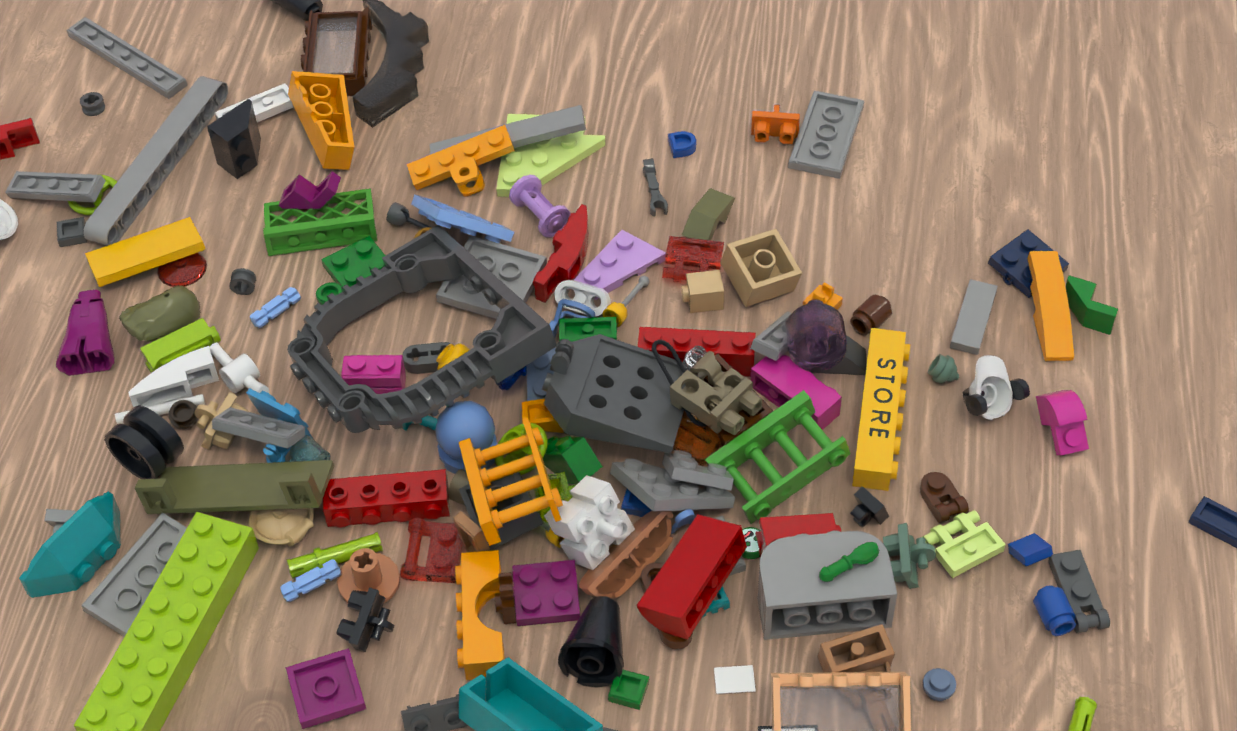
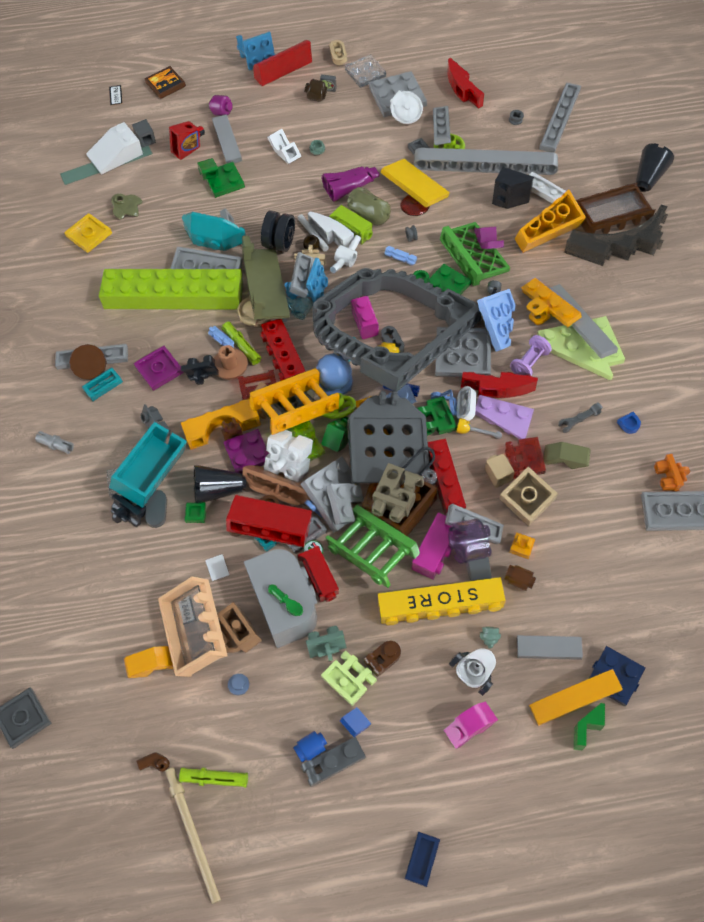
camera: 75 degrees right, 10 degrees up
black tile [850,486,889,528] -> none

